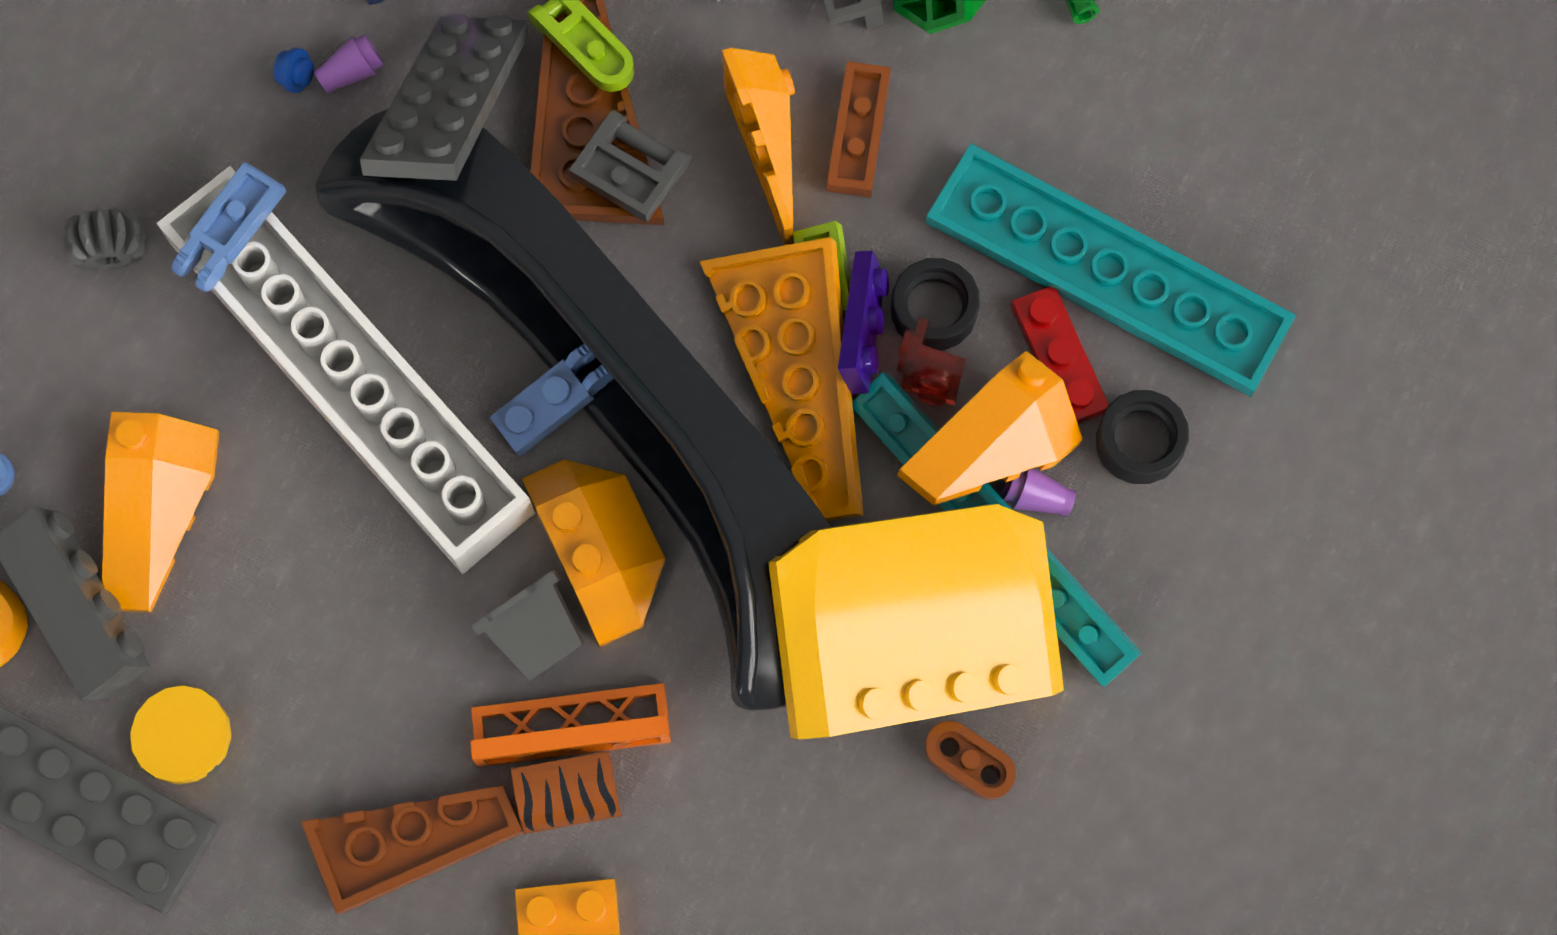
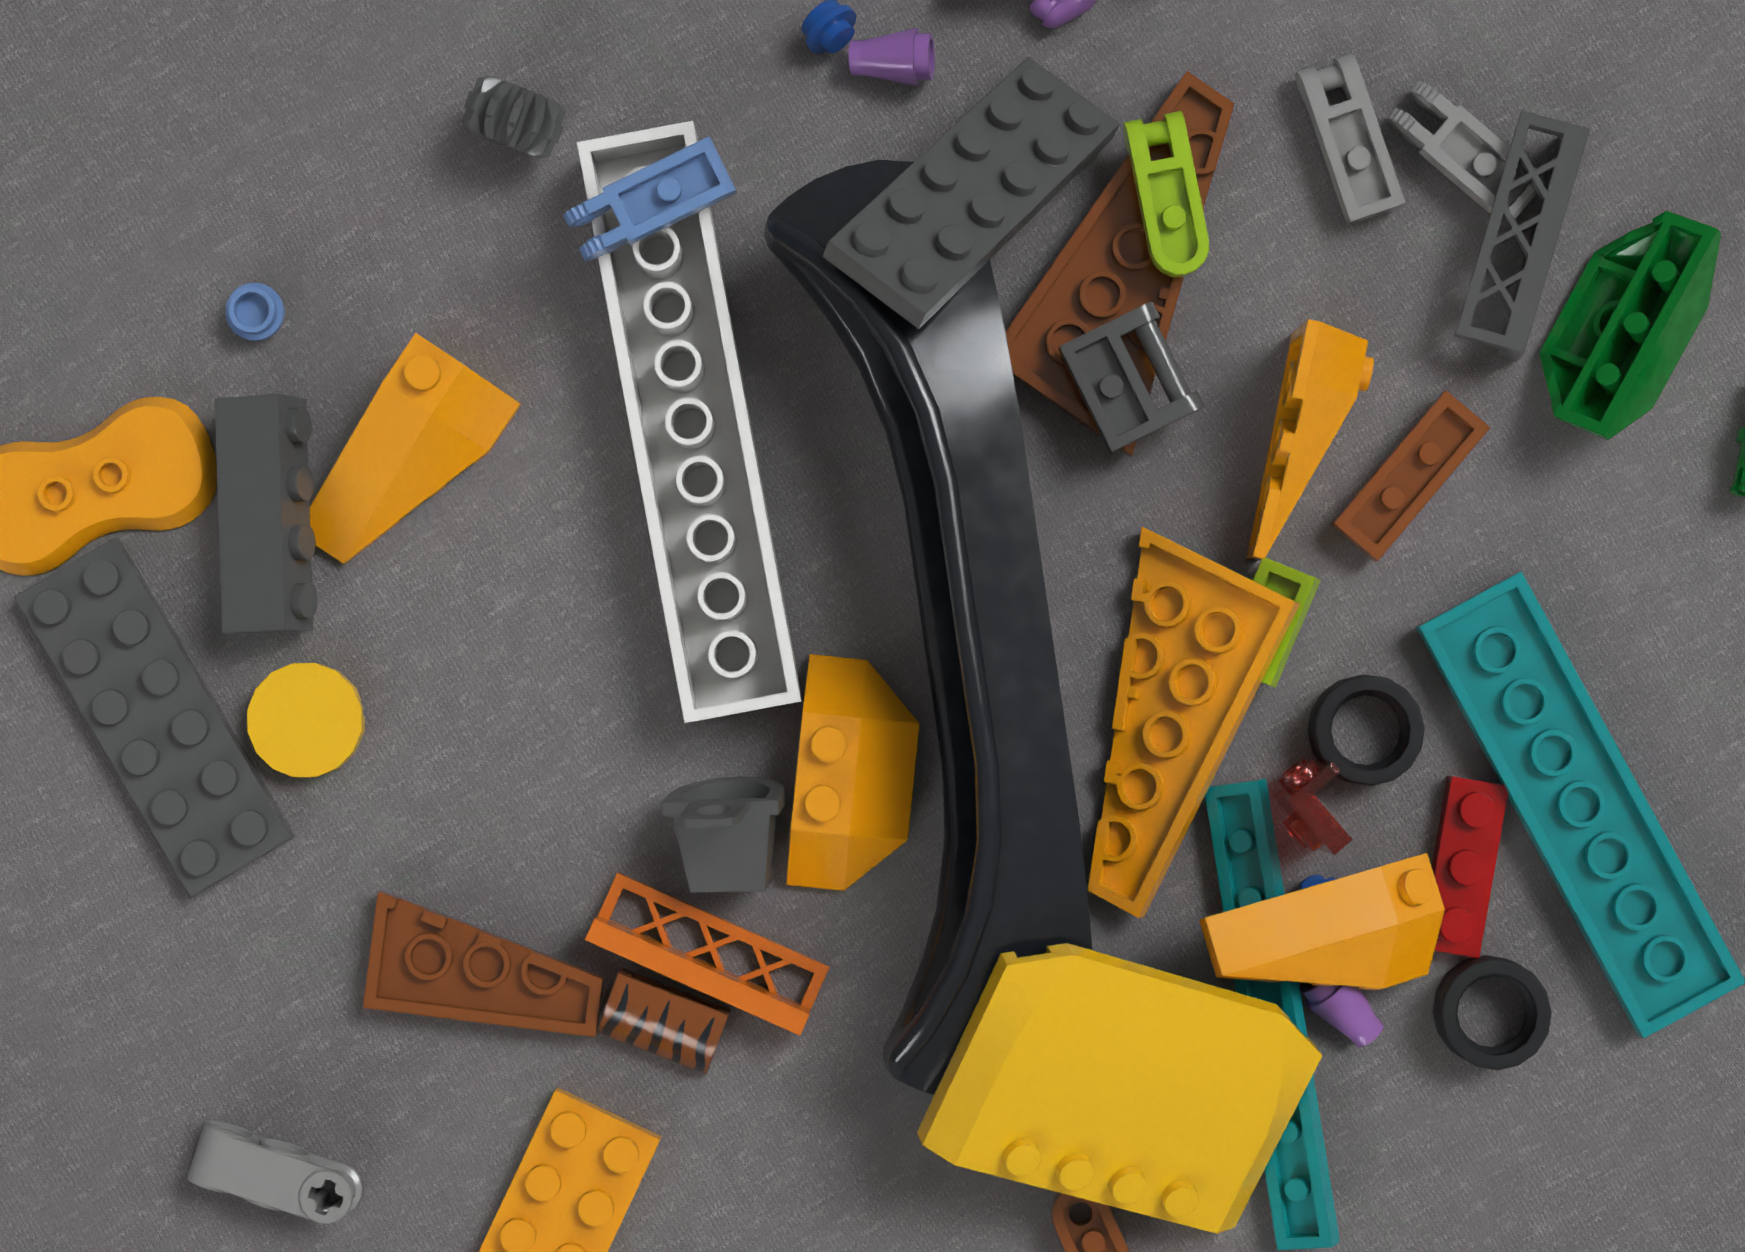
camera: 30 degrees right, 15 degrees up
medium blue hinge [490,344,614,456] -> none
dark purple plate [838,250,889,394] -> none

